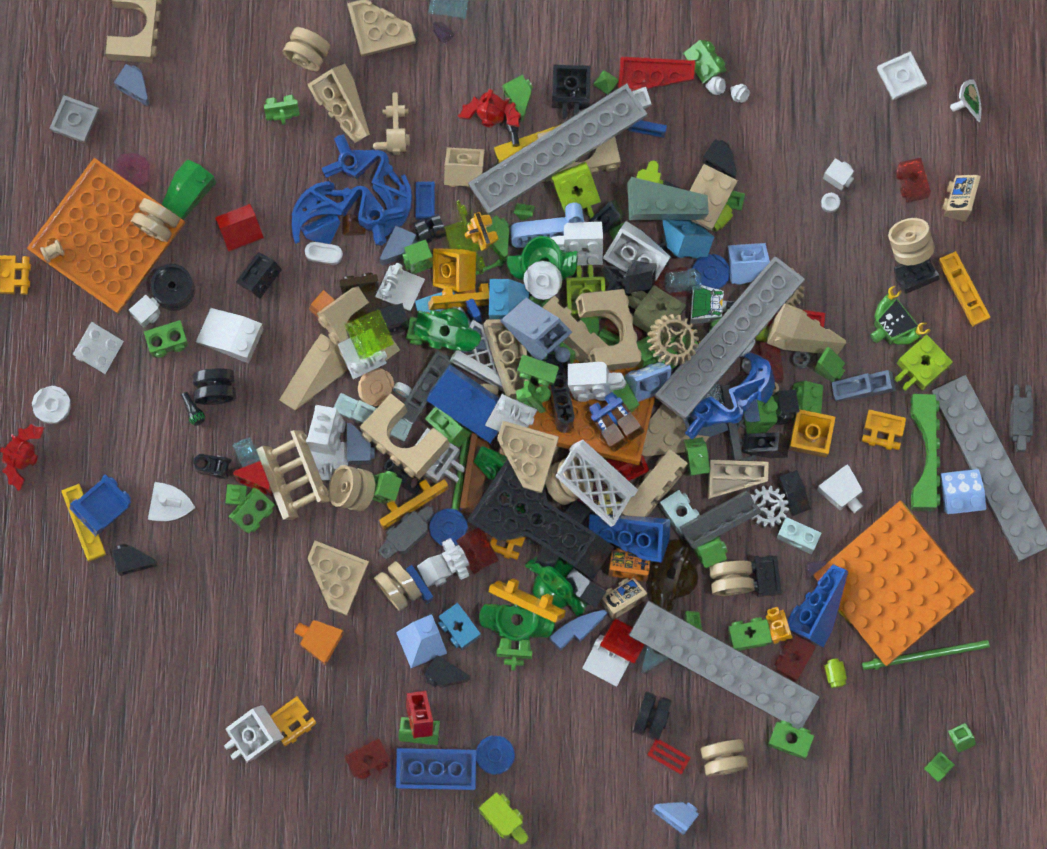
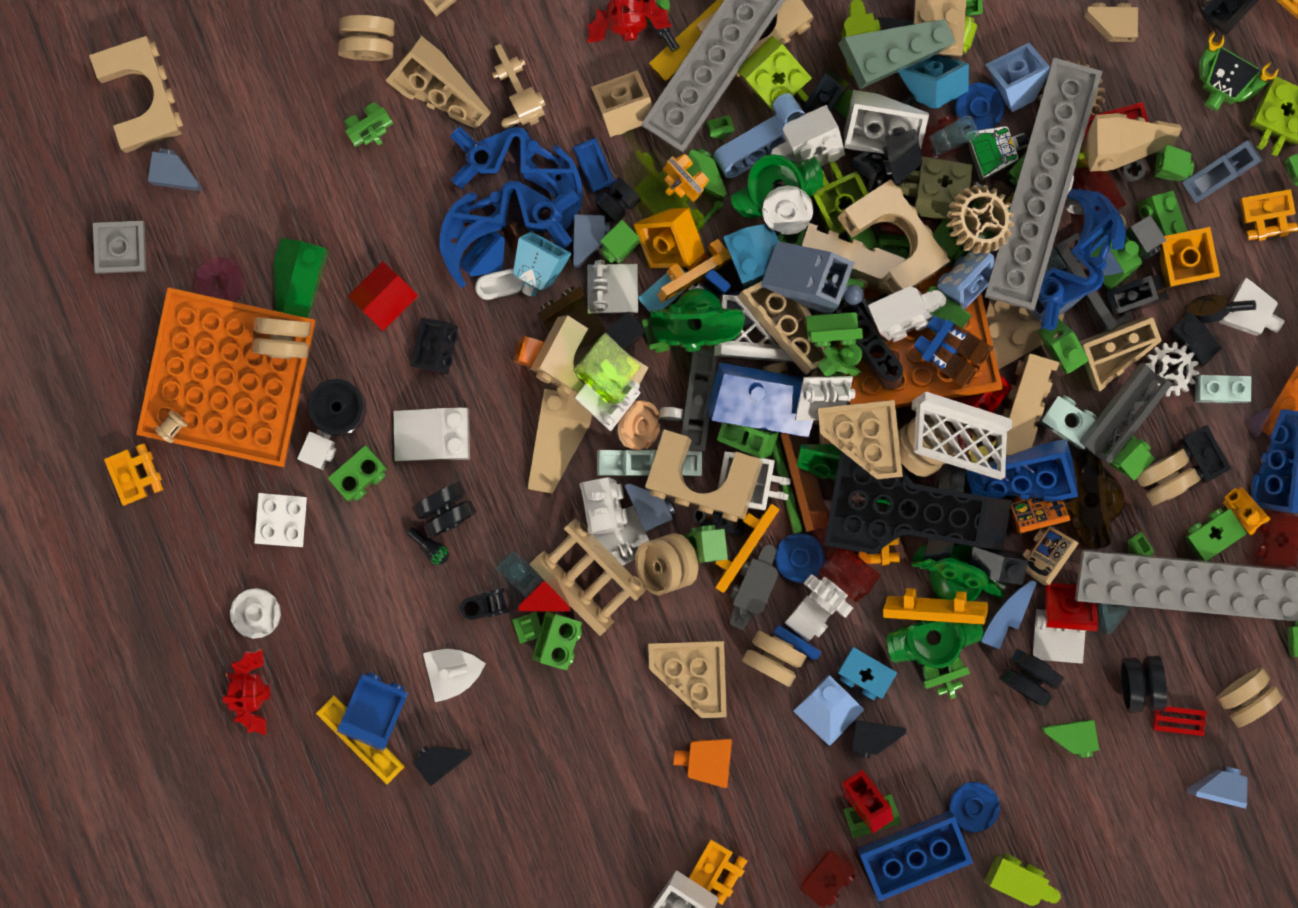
camera: 20 degrees left, 10 degrees up
none -> medium azure torso [513,231,571,296]
none -> black wheel [998,649,1065,708]
none -> bright green slope [1041,719,1099,758]
none -> tan slope [1084,3,1138,42]
none -> black piece [1188,294,1257,323]

